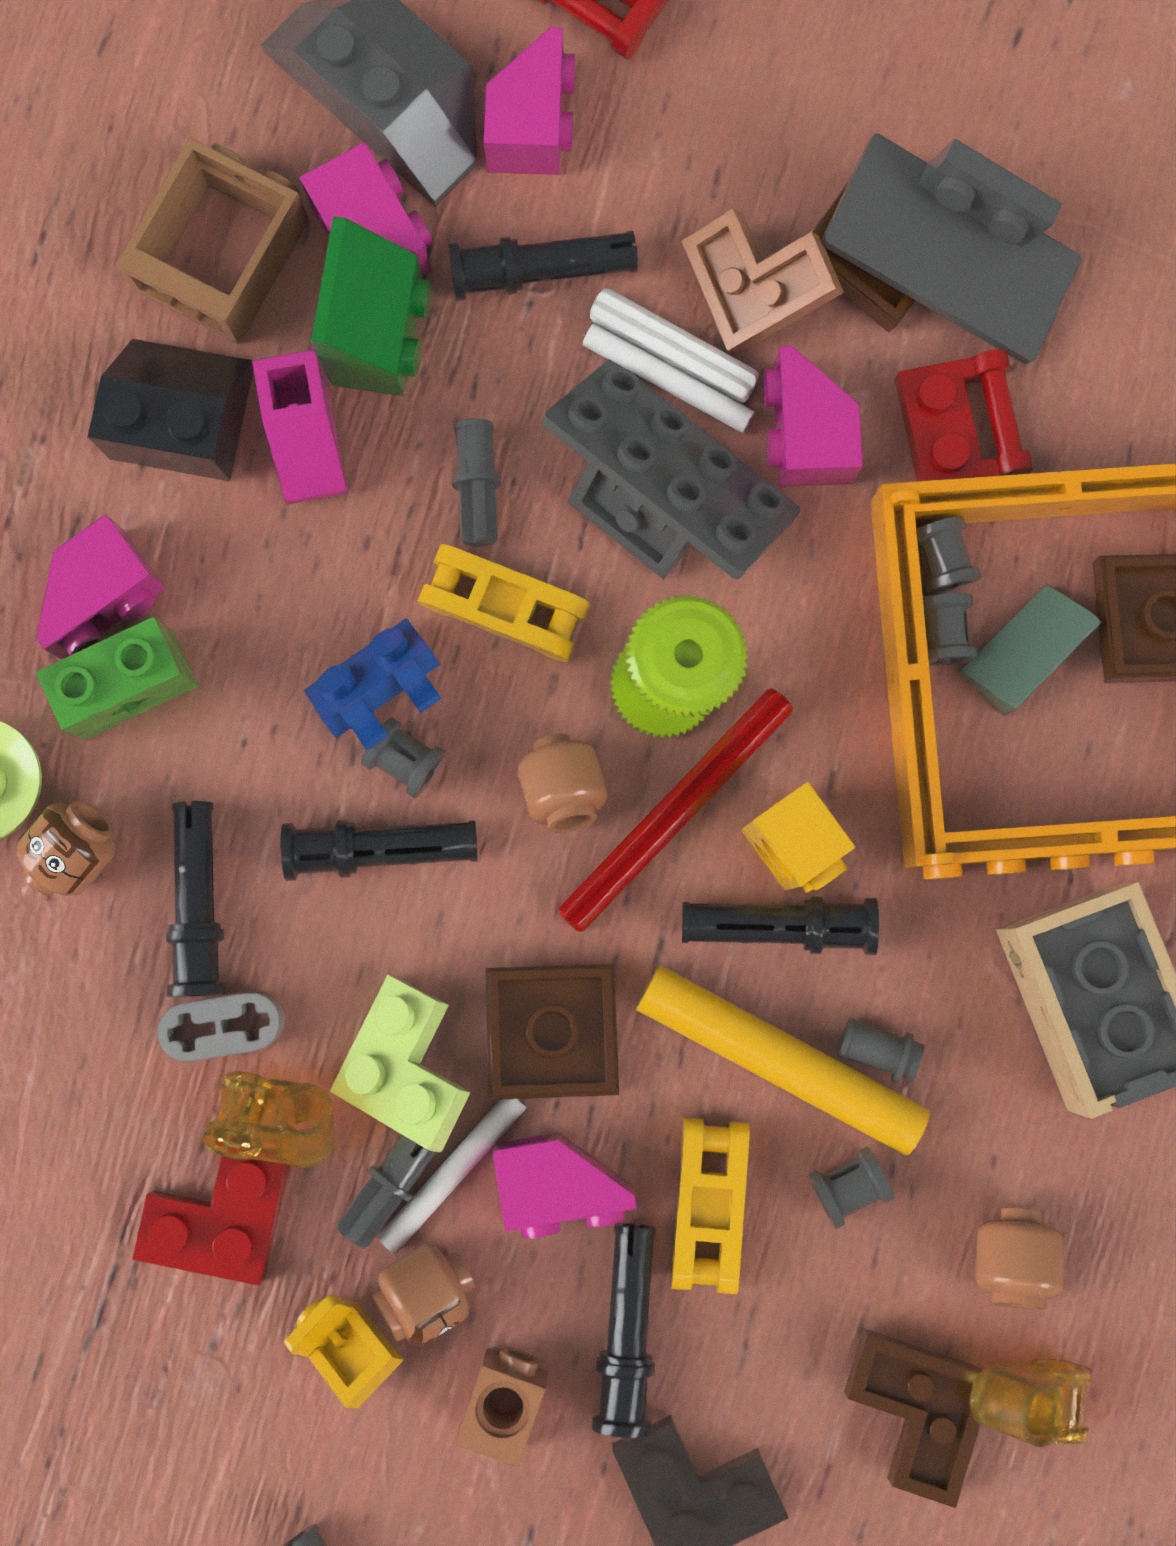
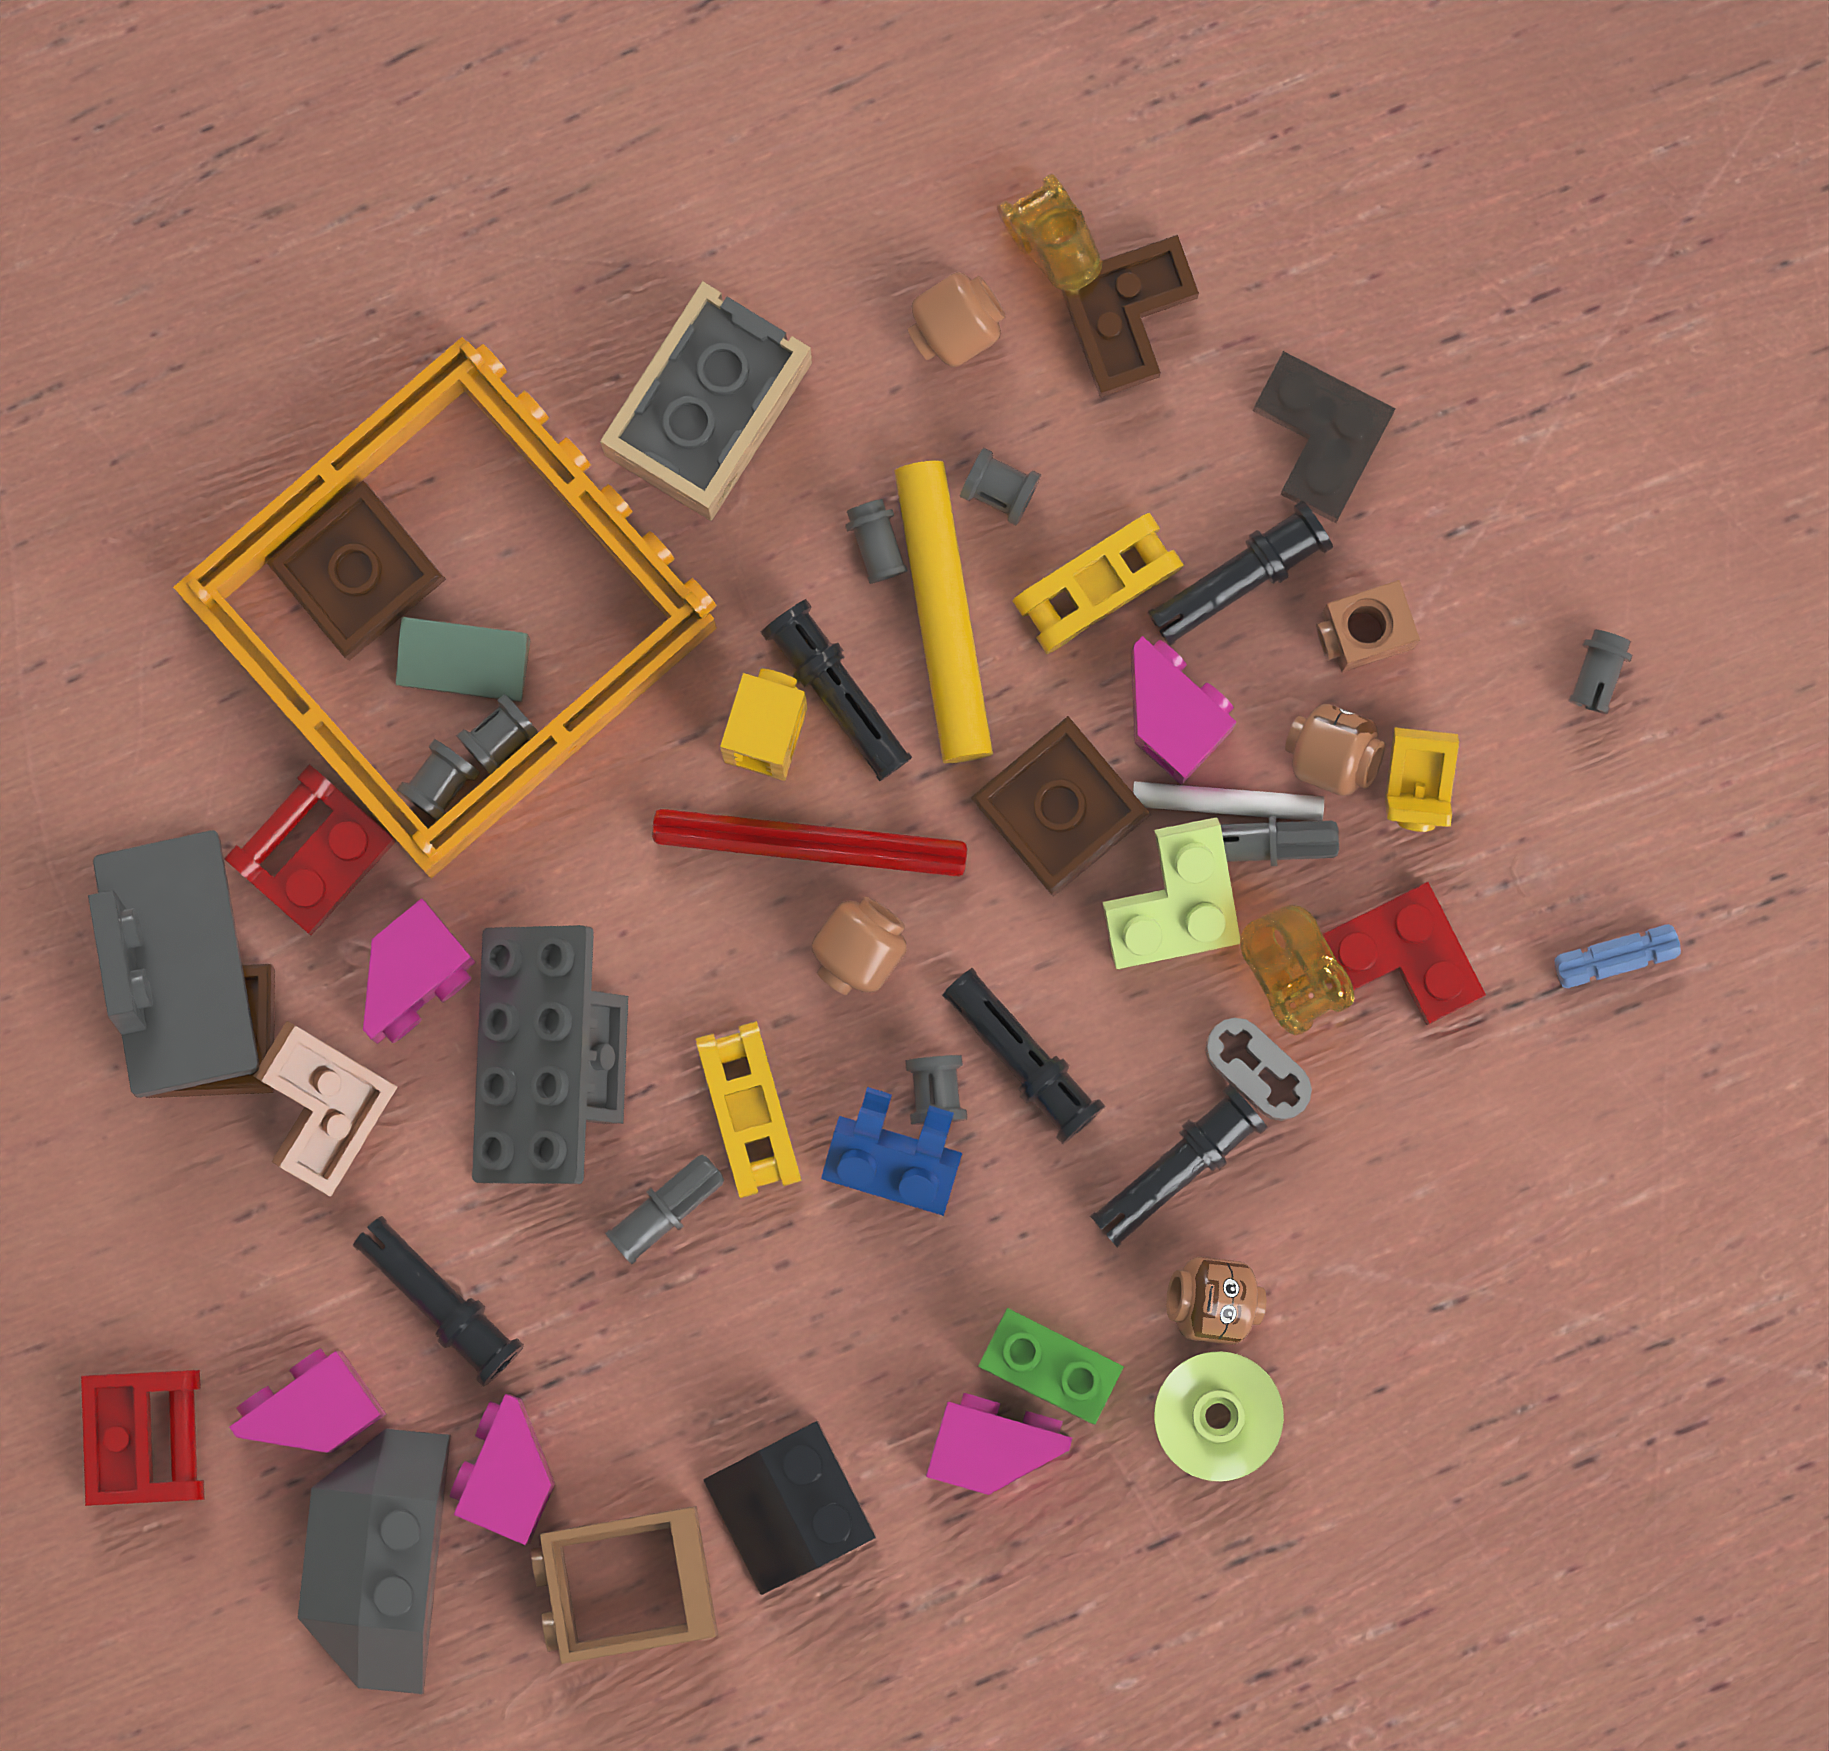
camera: 130 degrees left, 0 degrees up
dark pink slope [252,349,349,505] -> none
green slope [311,216,431,396] -> none
white piece [582,323,755,433] -> none
white axle [590,288,759,403] -> none
lime hose [609,594,749,739] -> none
none -> medium blue axle [1555,924,1681,988]

